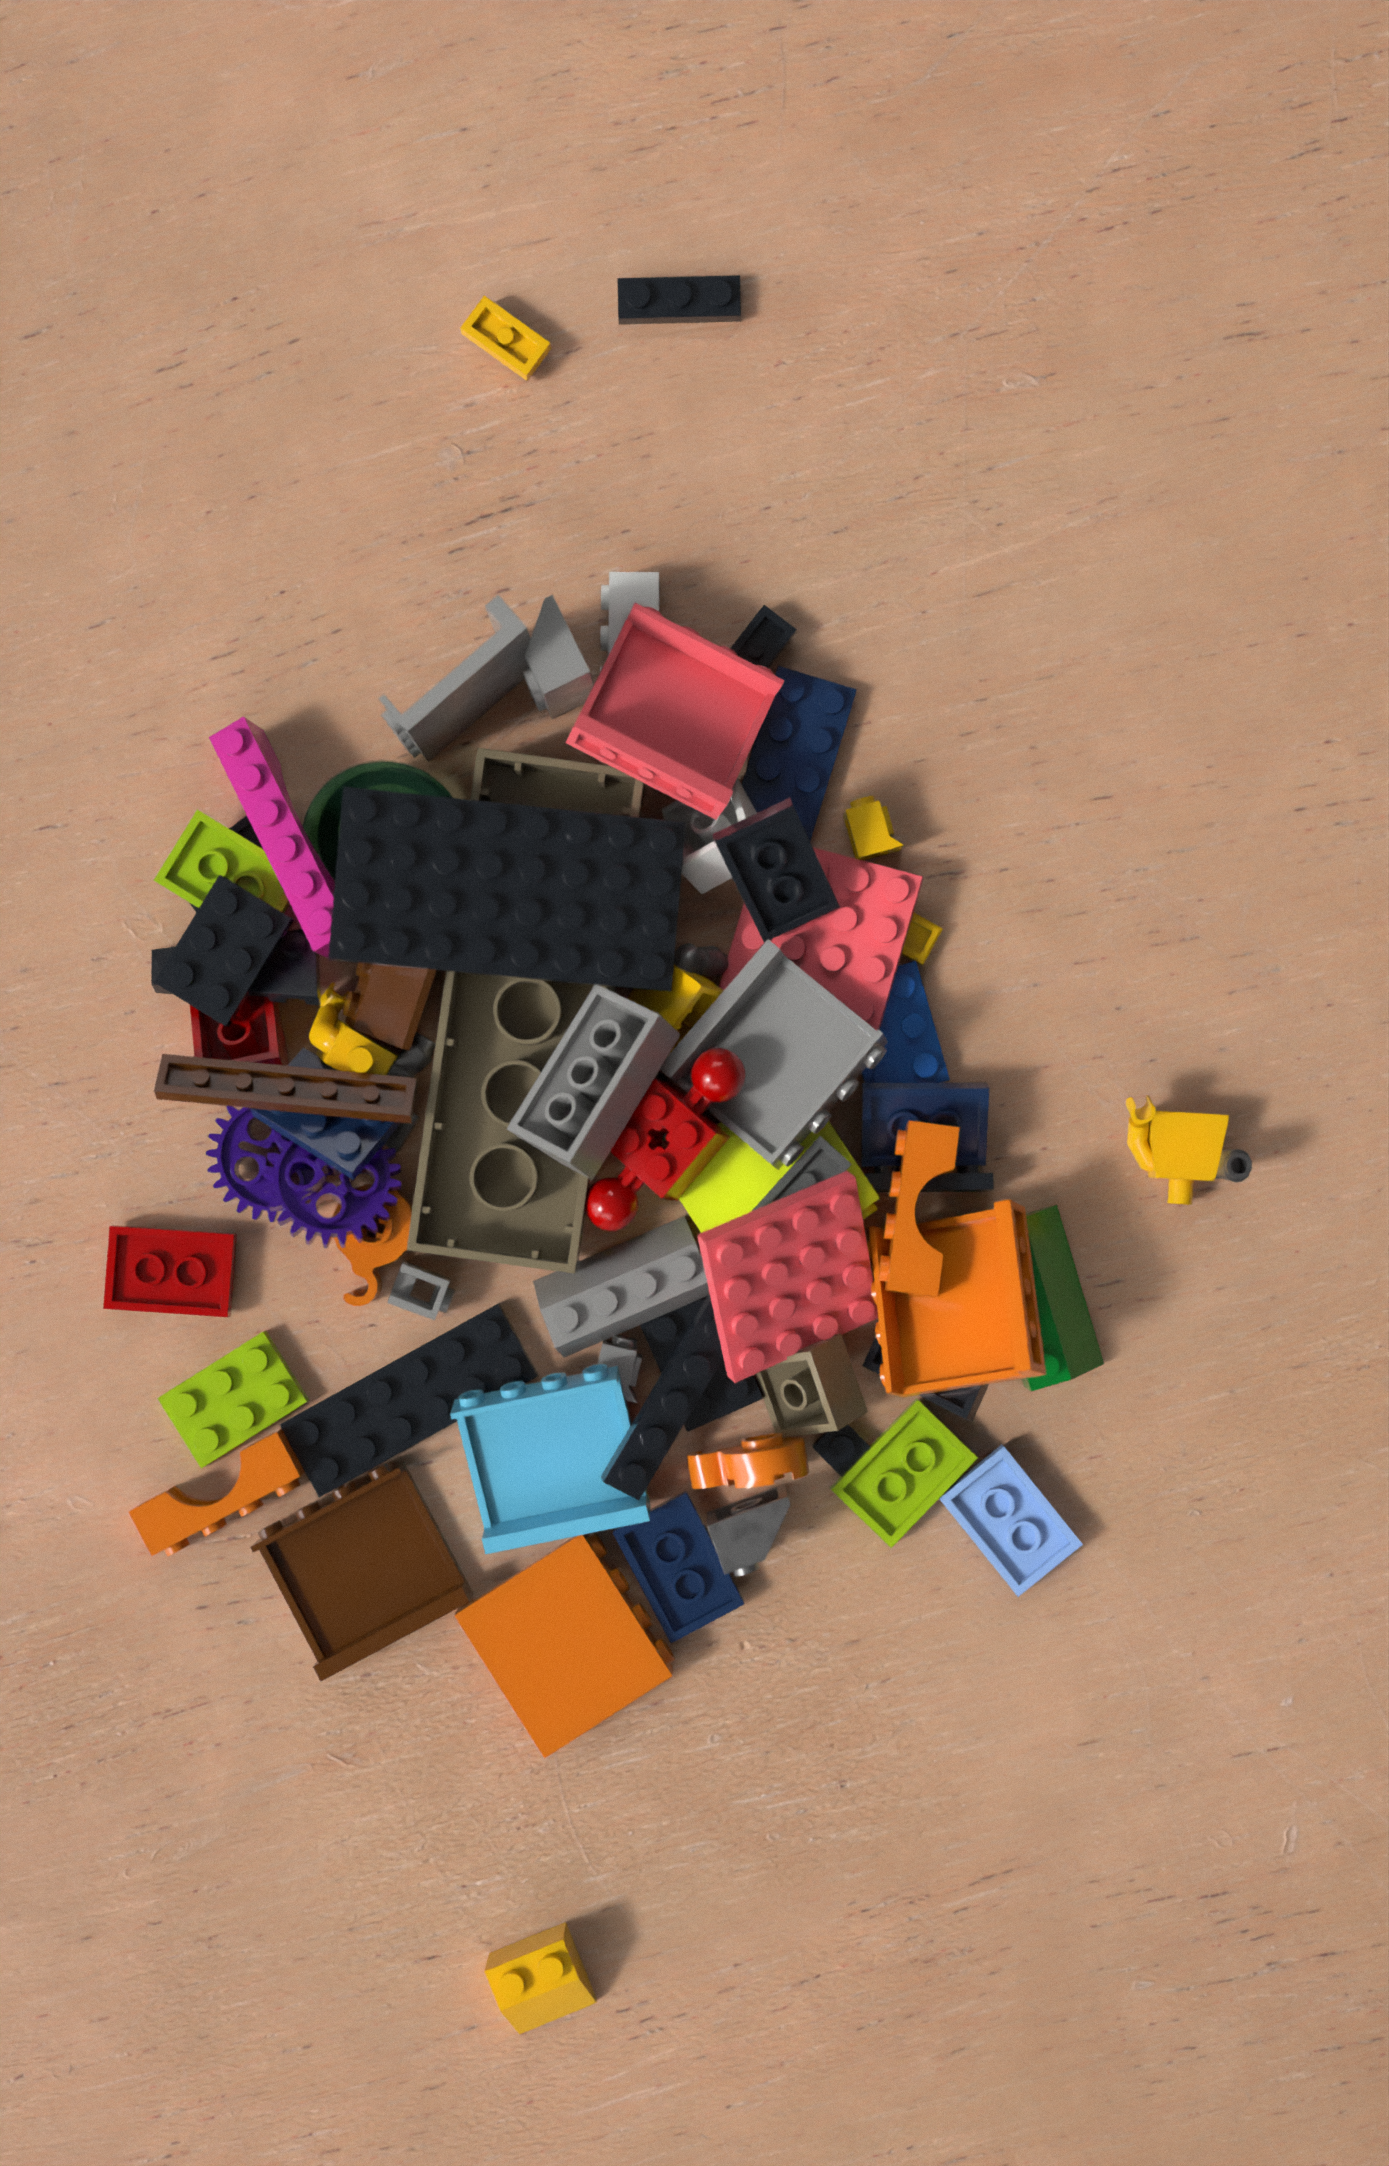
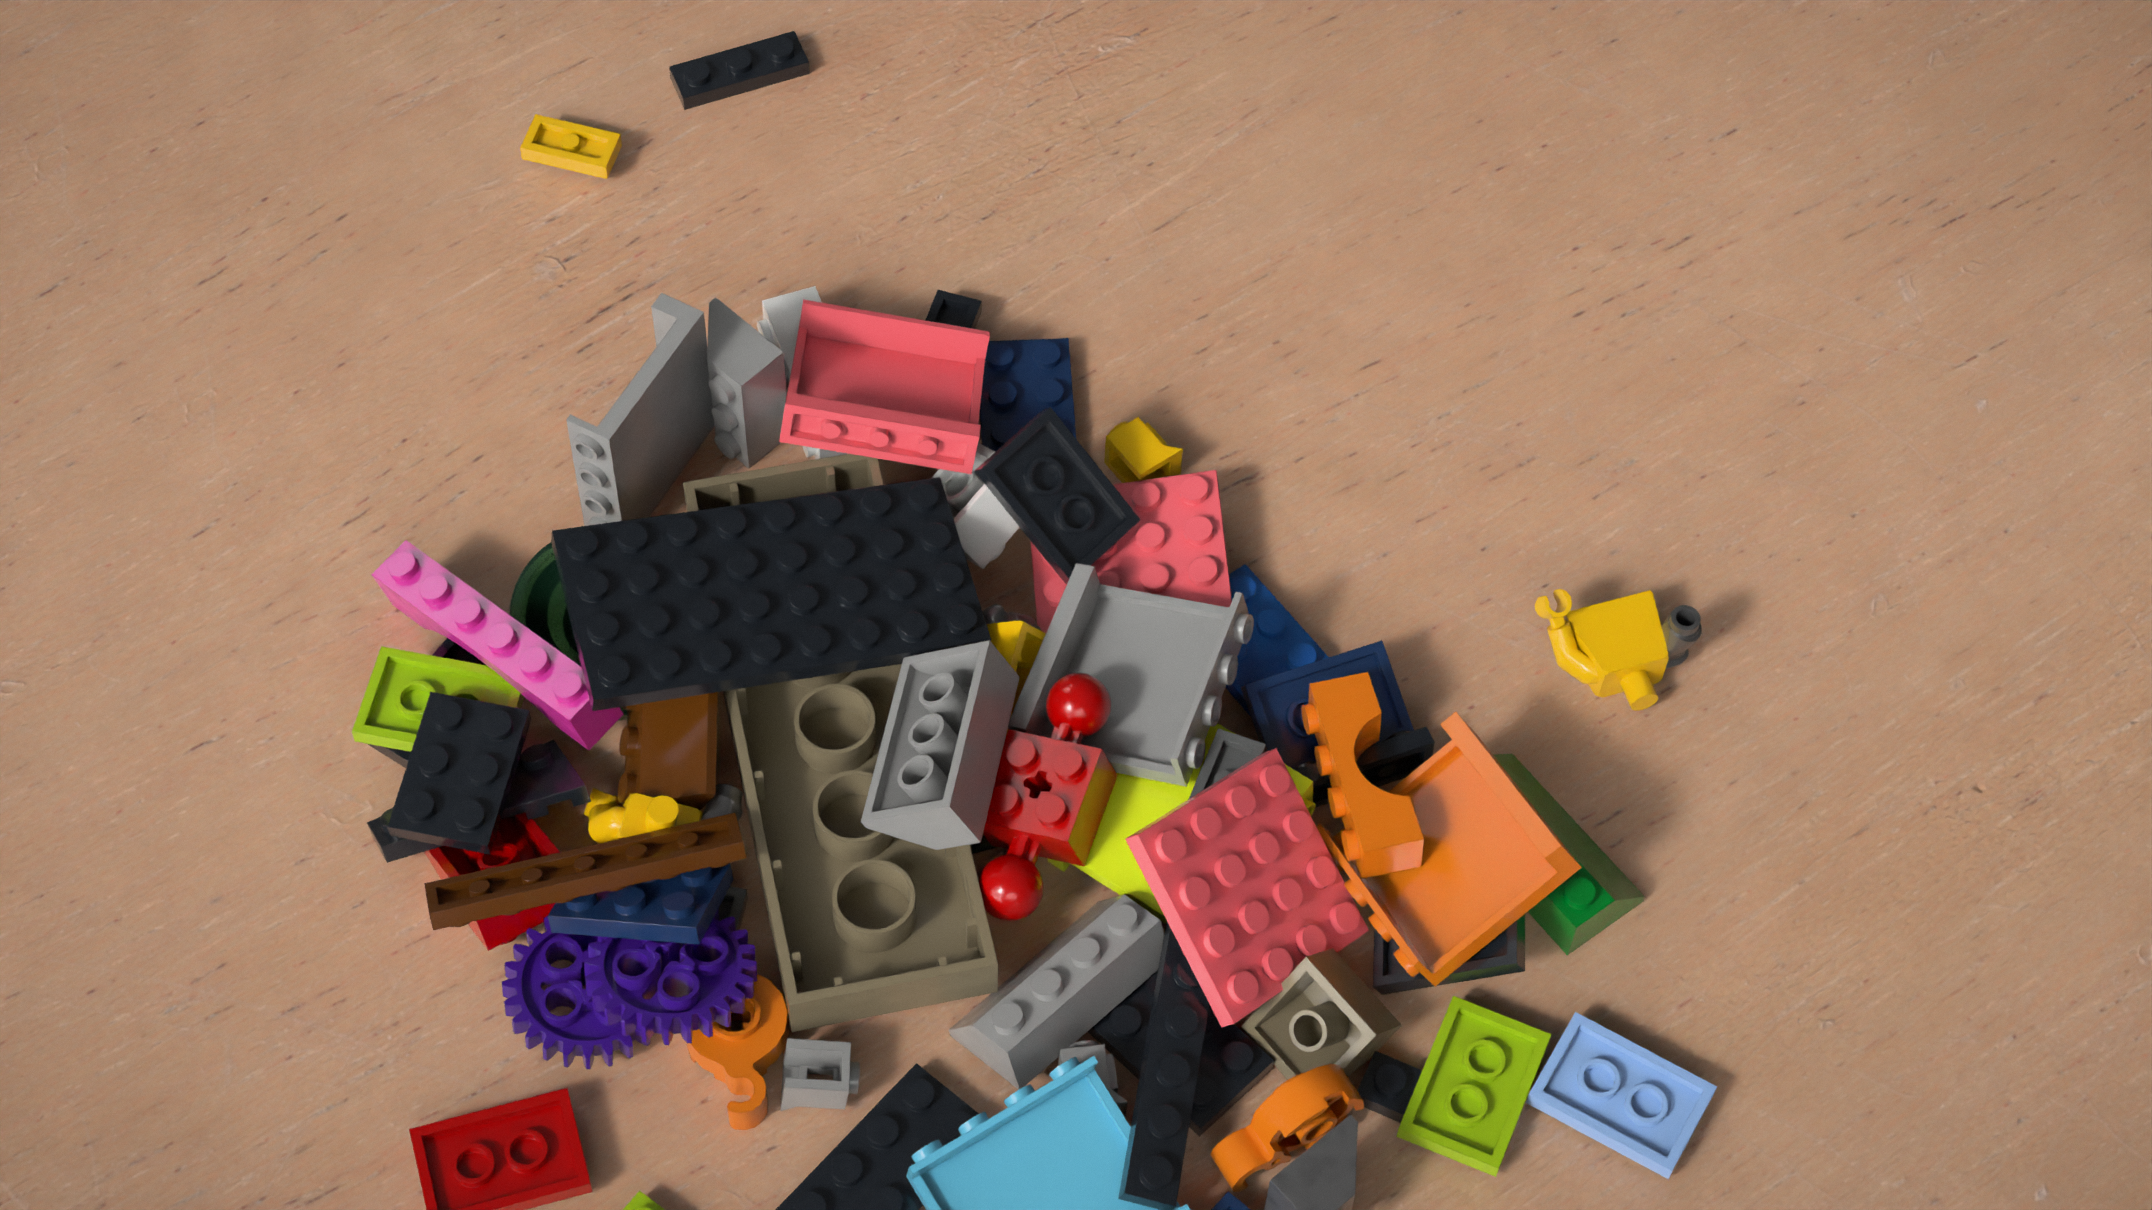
camera: 25 degrees left, 30 degrees down
yellow tile [902,913,943,966] -> none

